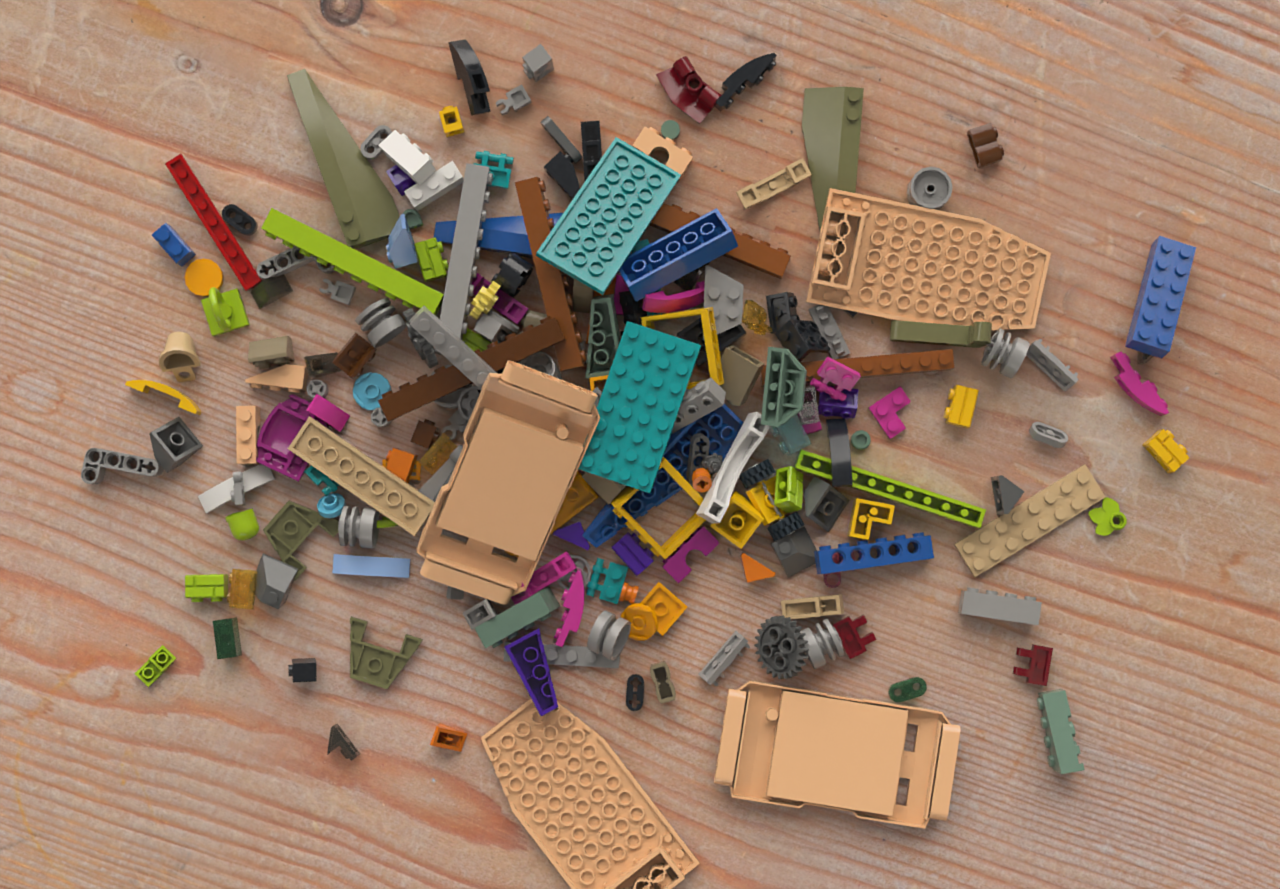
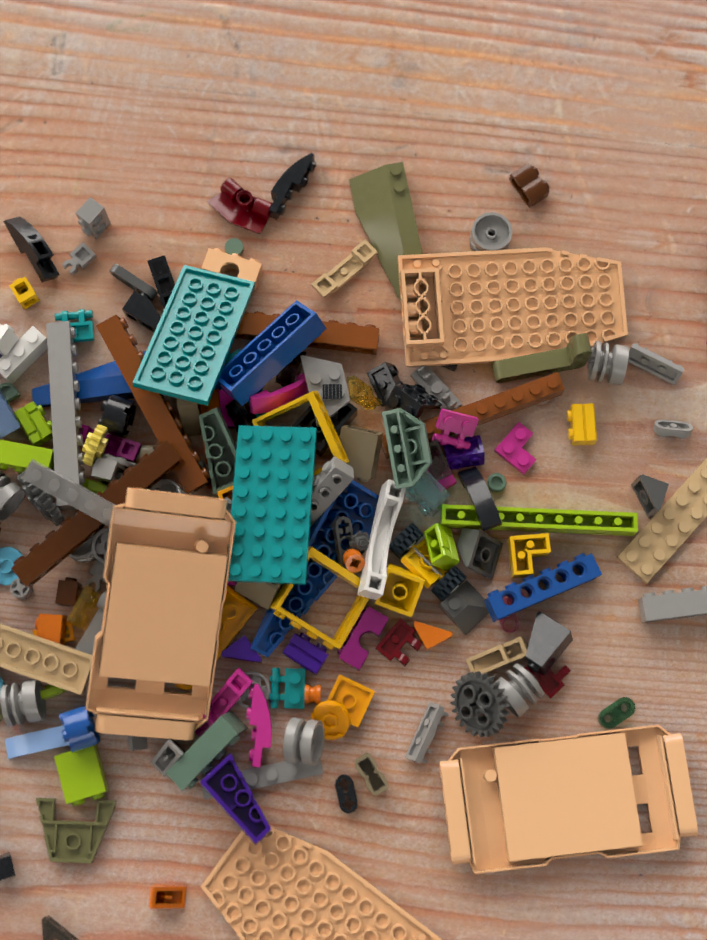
camera: 20 degrees left, 10 degrees down
none -> lime brick [54,744,109,807]
none -> blue brick [60,706,100,752]
none -> black sticker [323,384,342,399]
none -> dark red plate [375,618,422,666]
none -> slope [526,611,573,675]

